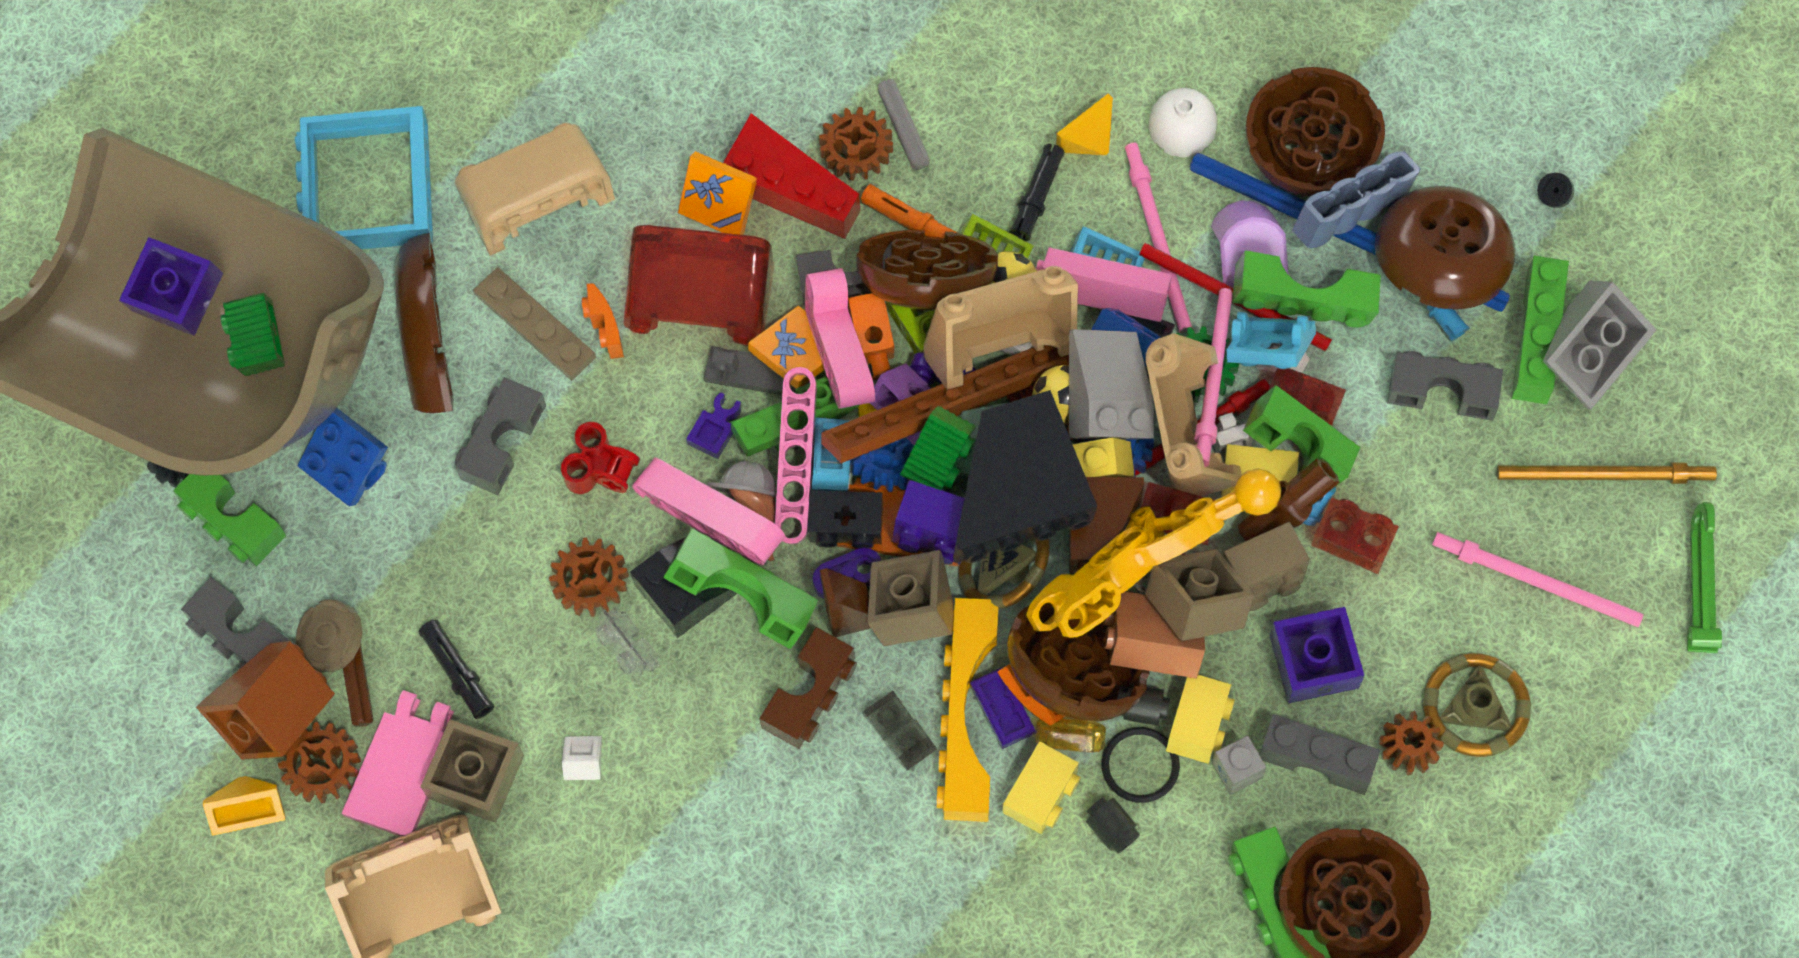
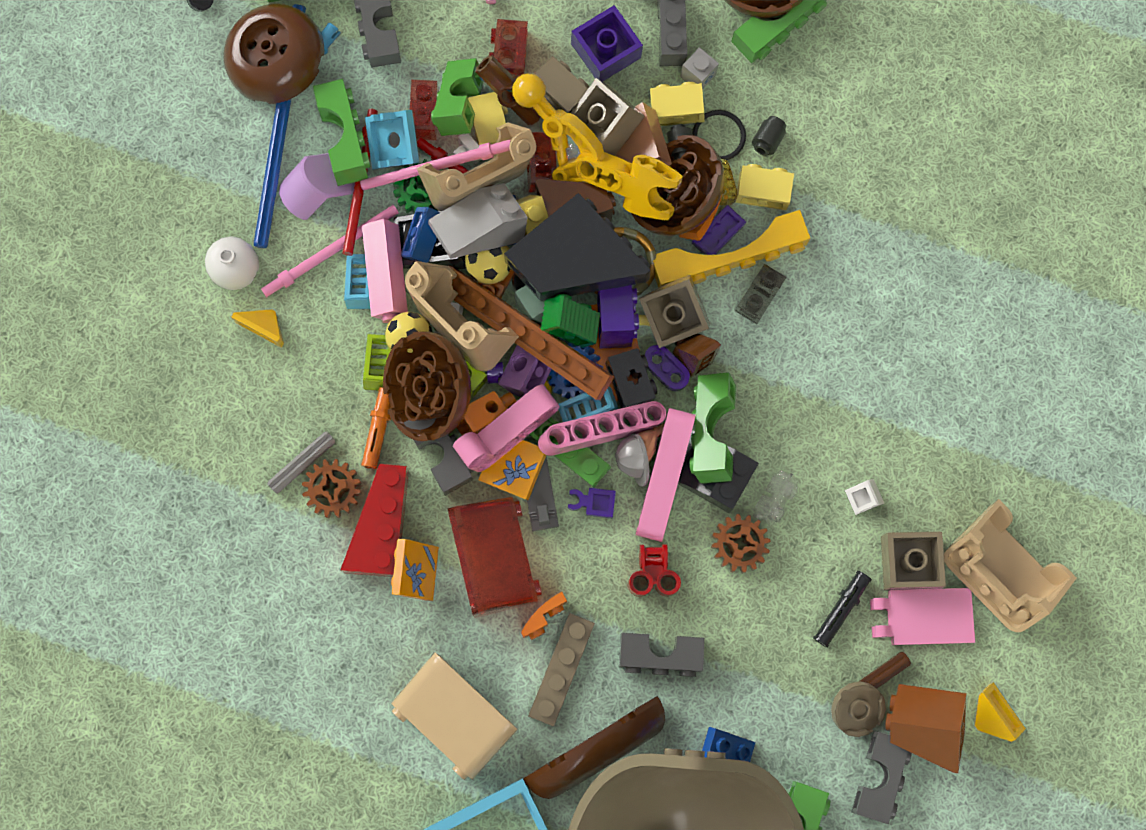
camera: 120 degrees left, 10 degrees up
dark orange gear [278,722,361,803] -> none
reddish brown arch [759,627,857,749] -> none
black pin [1009,143,1065,241] -> none
reddish brown brick [1245,67,1385,197] -> none
sand blue brick [1292,151,1421,248] -> none

